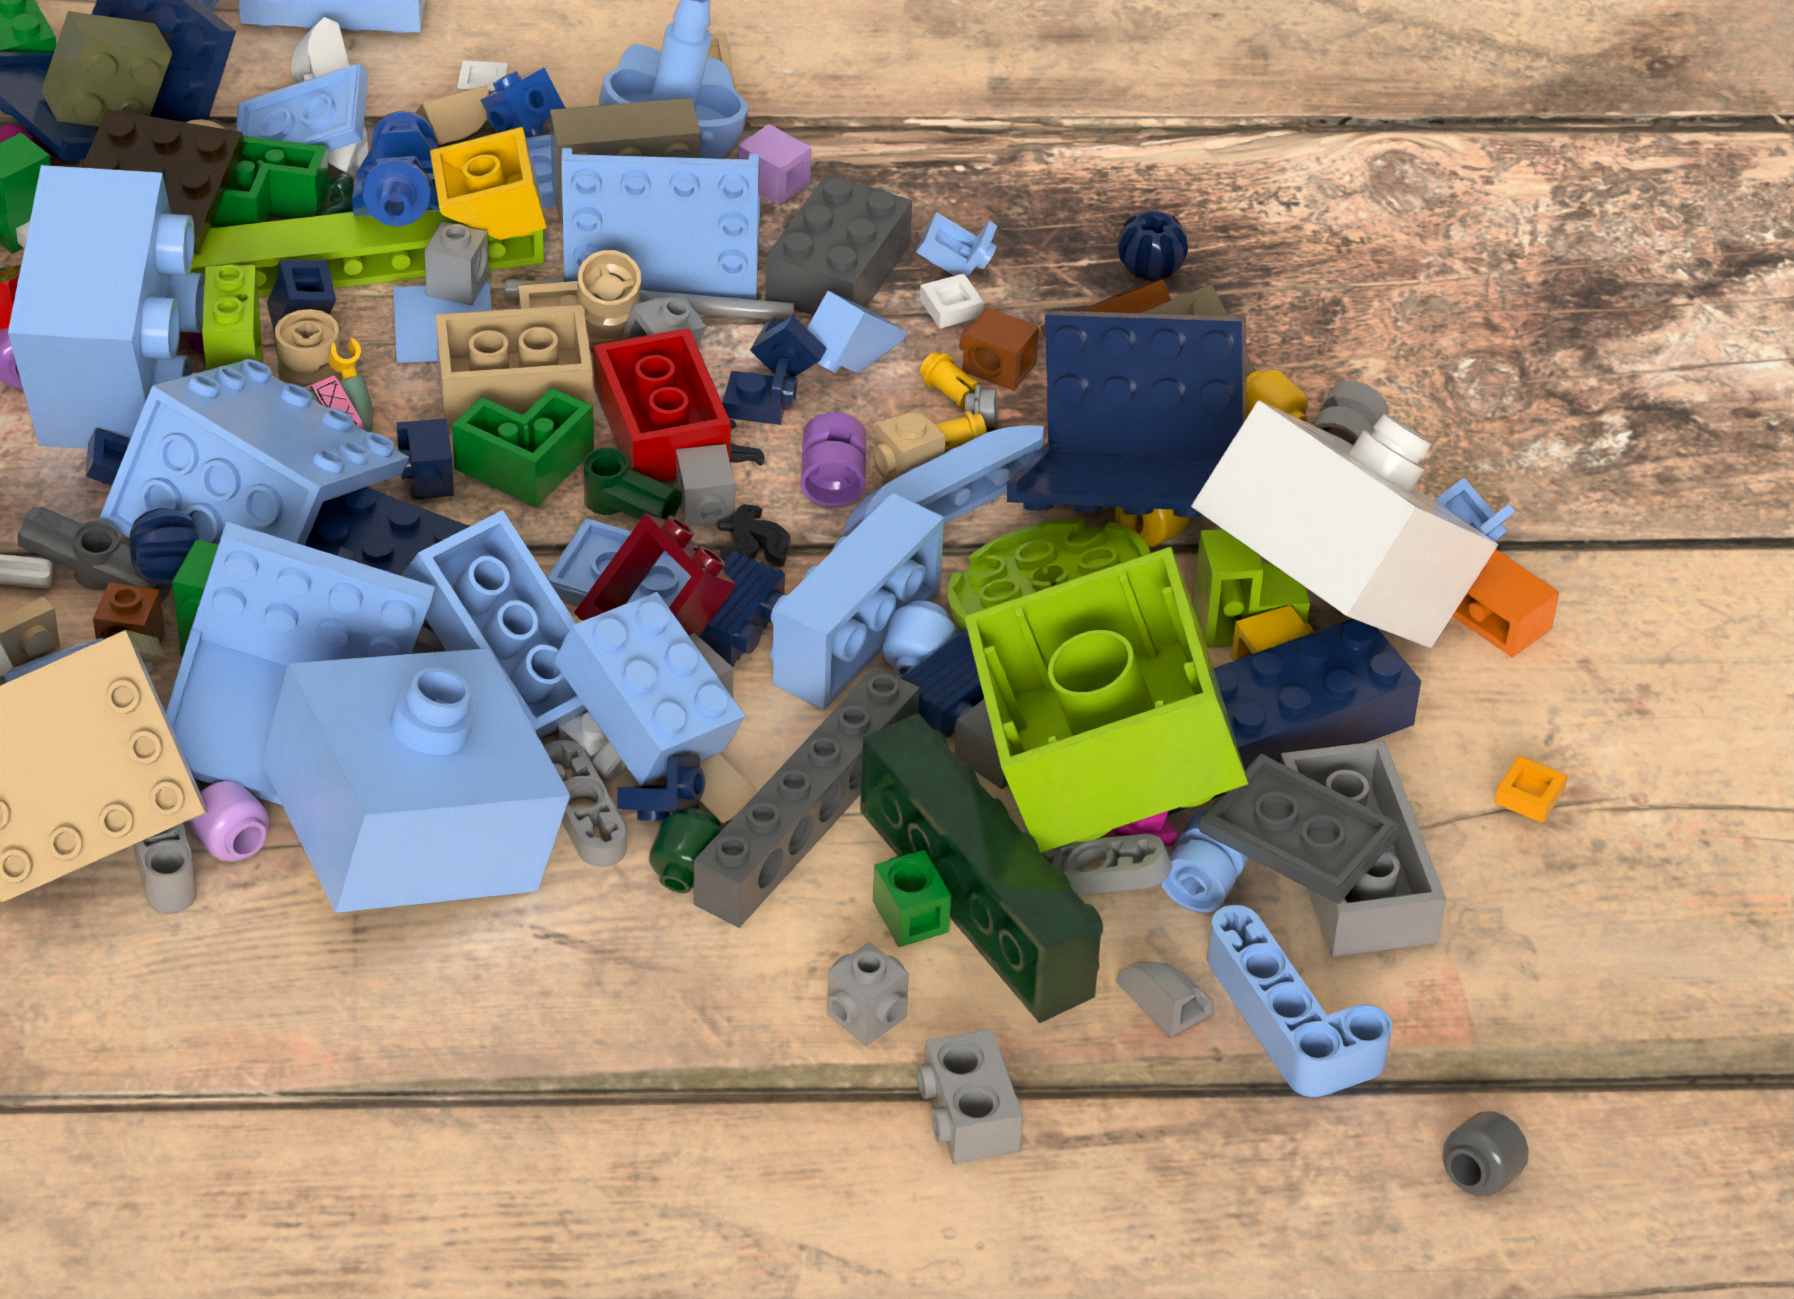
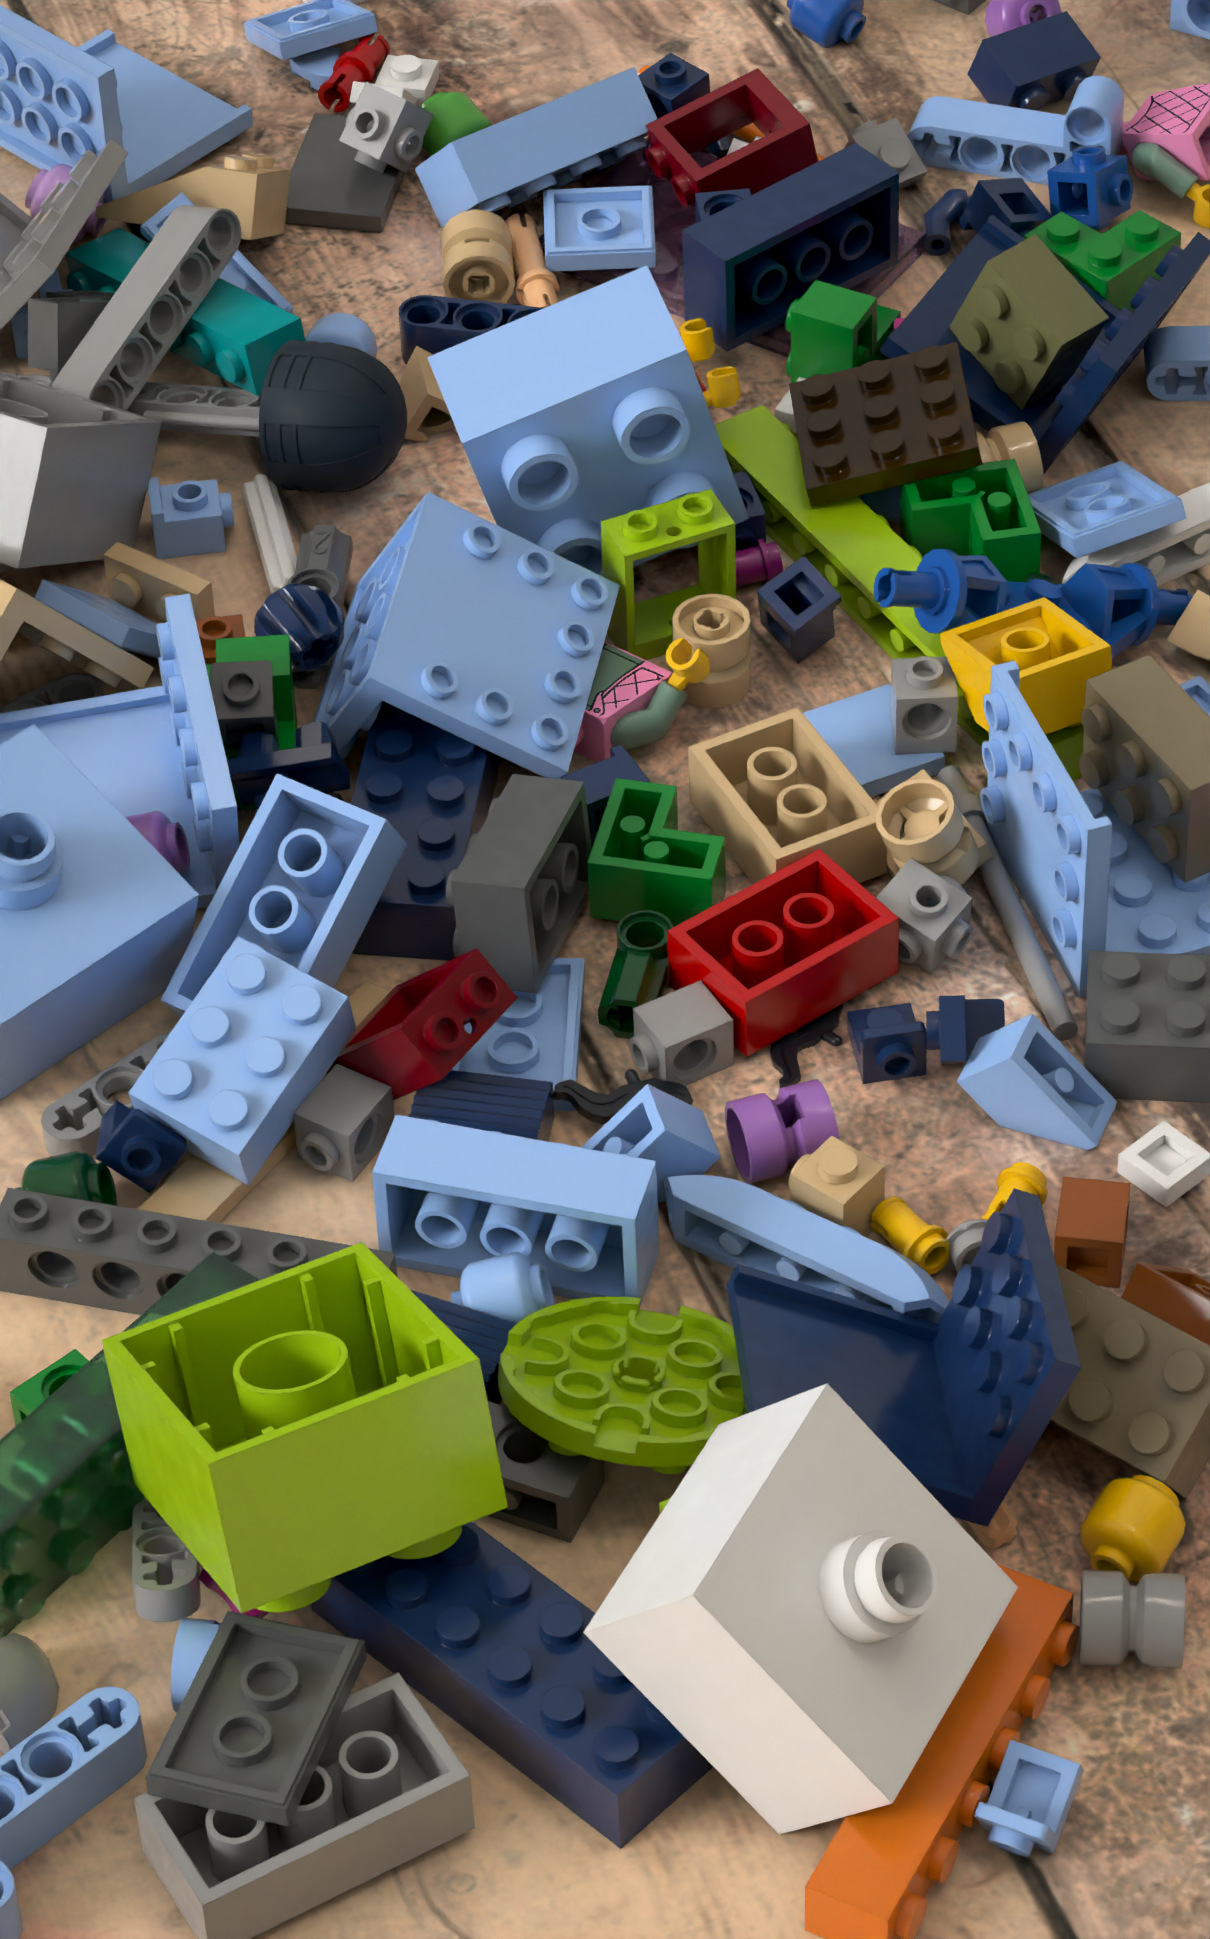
camera: 75 degrees right, 0 degrees up
none -> dark grey brick [446,774,592,994]
none -> light blue slope [581,1084,721,1203]

